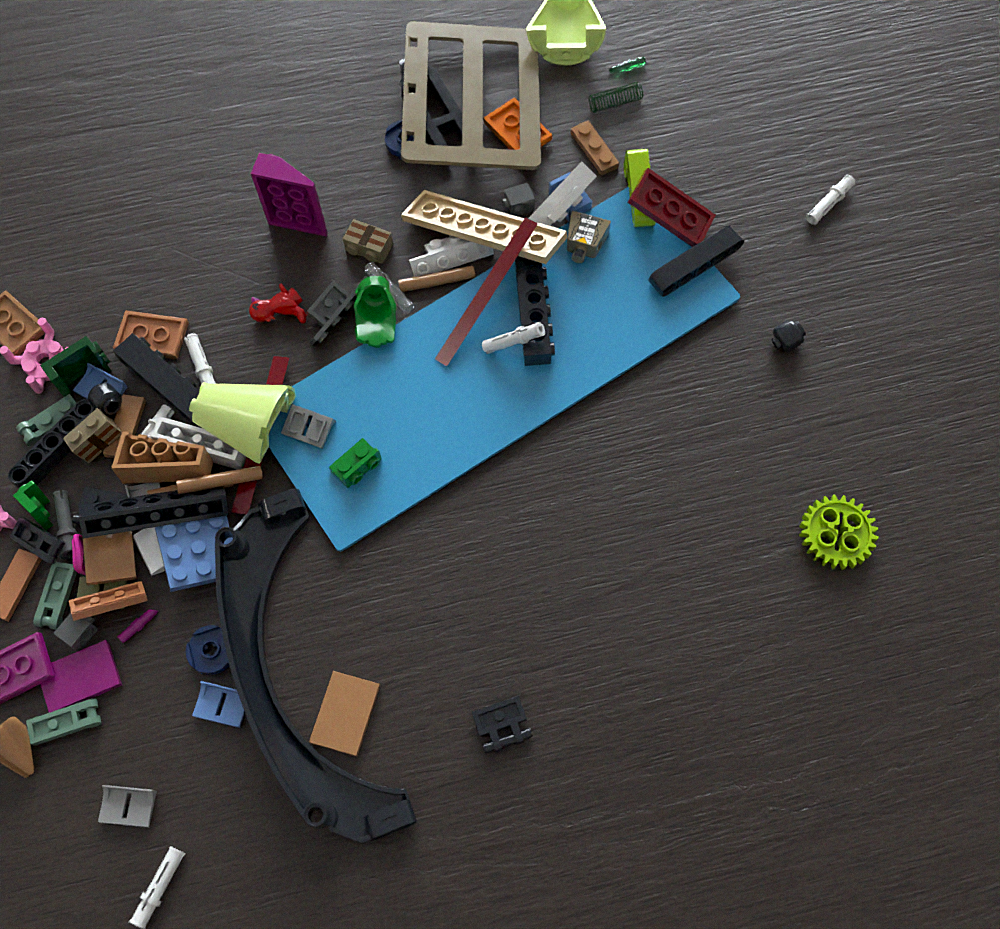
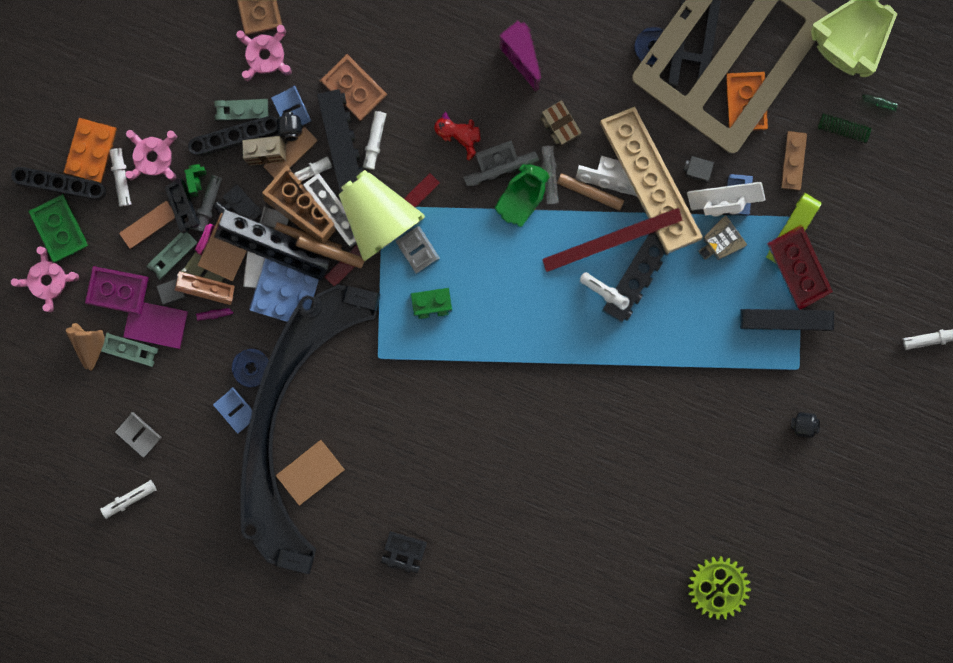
camera: 35 degrees right, 20 degrees up
dark green panel [40,336,112,397] -> none

